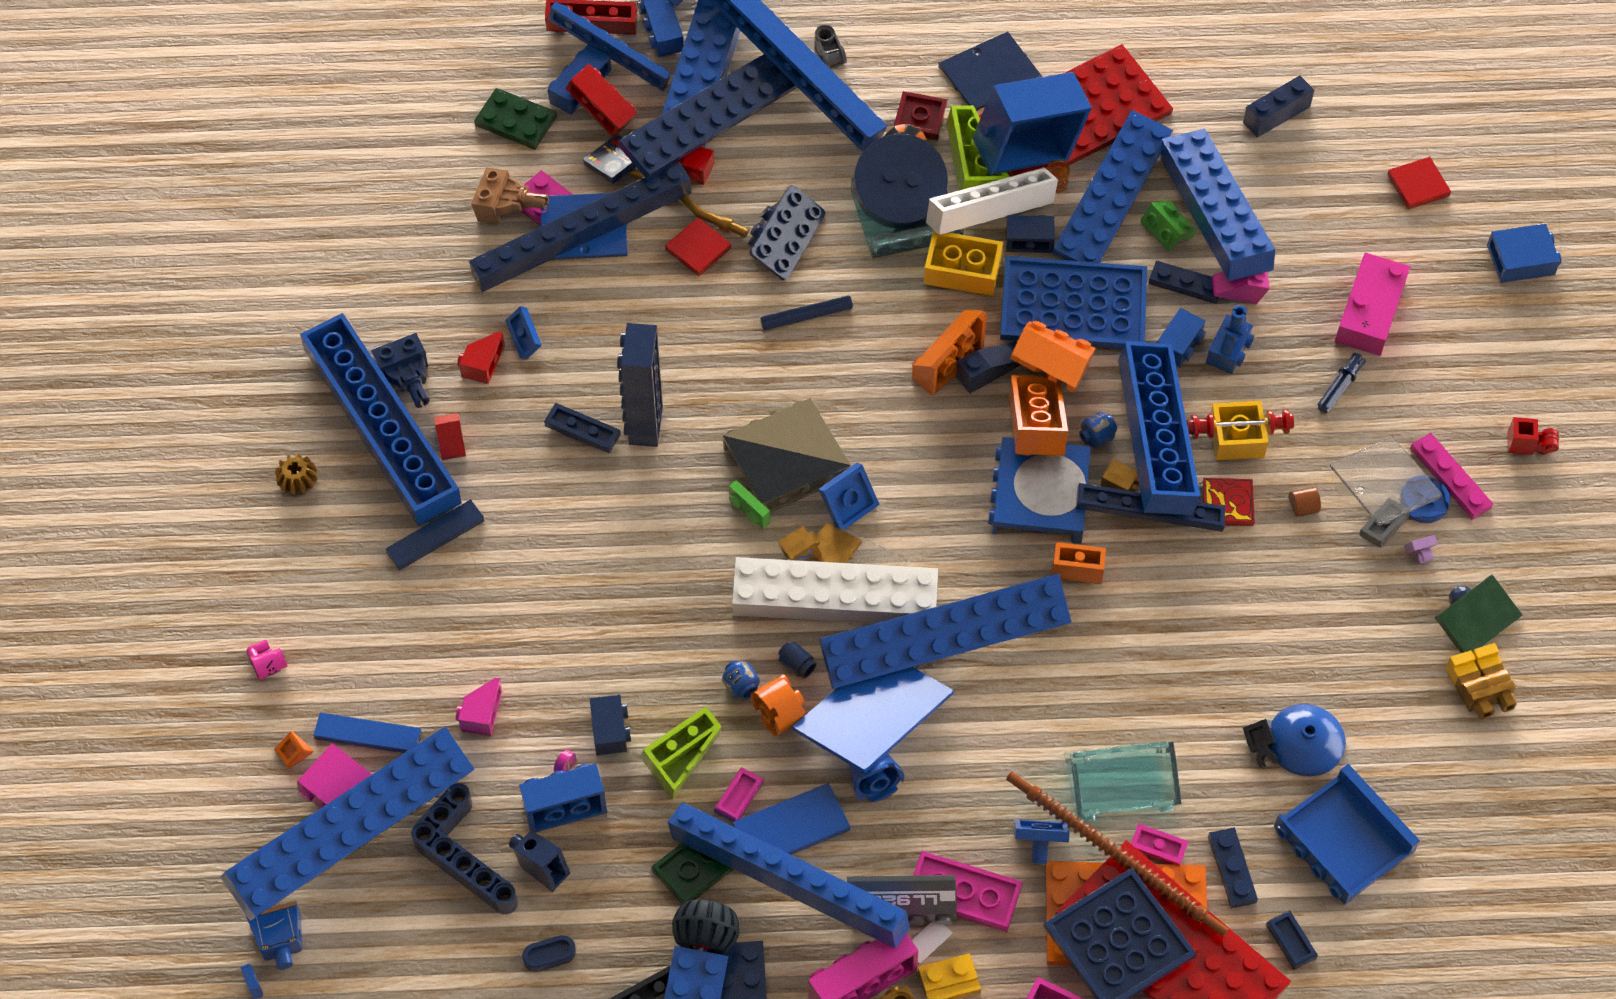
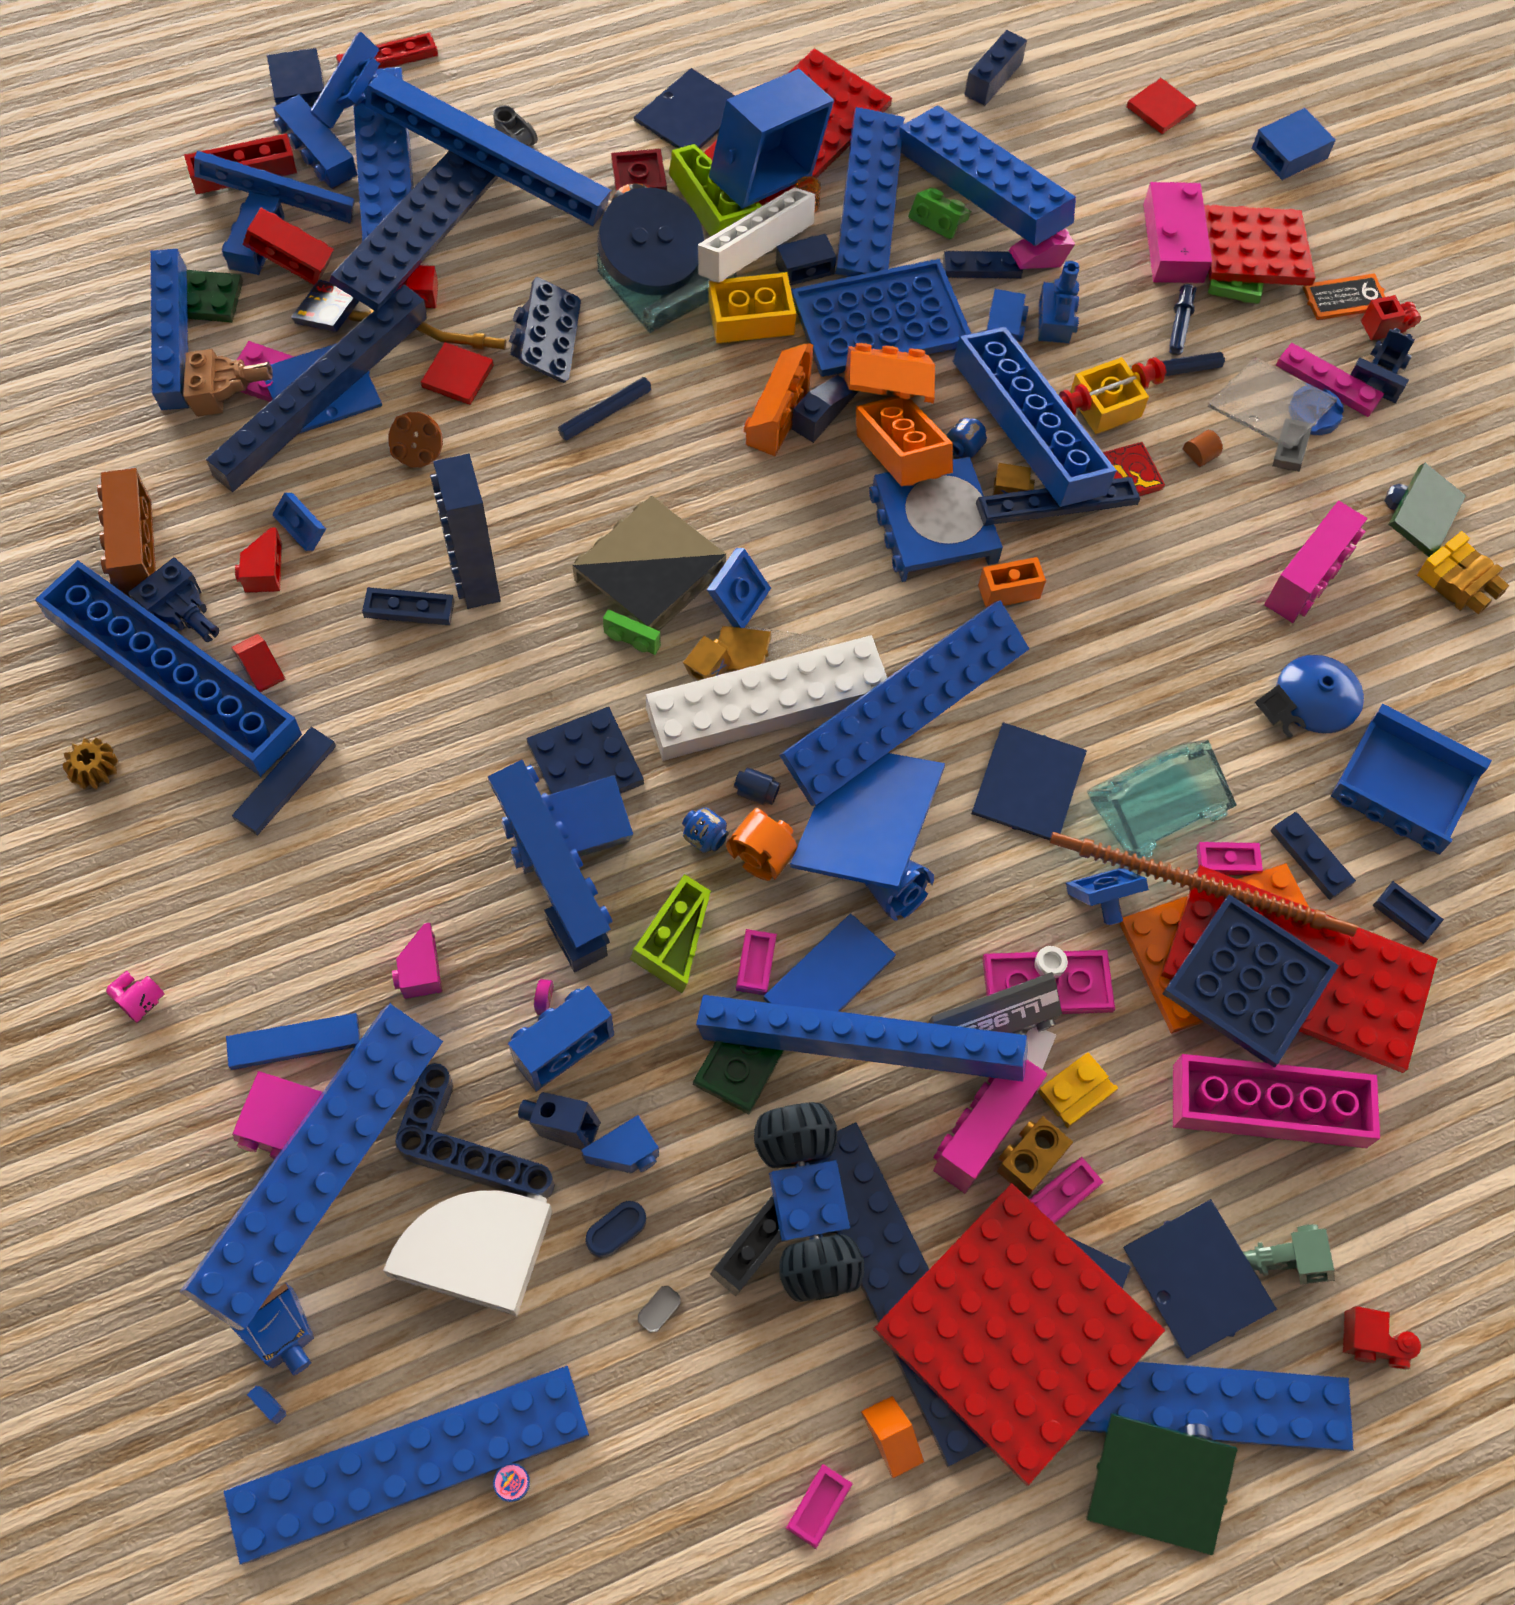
camera: 25 degrees left, 5 degrees up
orange slope [274,731,314,768] -> none
lavender tile [1404,535,1438,564] -> none
none -> dark orange brick [97,468,156,598]
none -> blue brick [150,249,189,410]
none -> white brick [383,1190,553,1316]
none -> dark orange plate [388,412,443,468]
none -> blue brick [488,759,613,949]
none -> blue brick [502,775,633,874]
none -> dark blue plate [526,706,644,794]
none -> blue slope [581,1115,659,1173]
none -> dark blue piece [971,722,1087,841]
none -> white tile [1034,946,1068,979]
none -> dark blue axle [1162,352,1225,376]
none -> plate [1204,204,1315,286]
none -> bright green plate [1208,279,1264,304]
none -> dark pink brick [1264,500,1368,623]
none -> piece [1302,273,1386,320]
none -> dark blue tile [1350,328,1415,404]

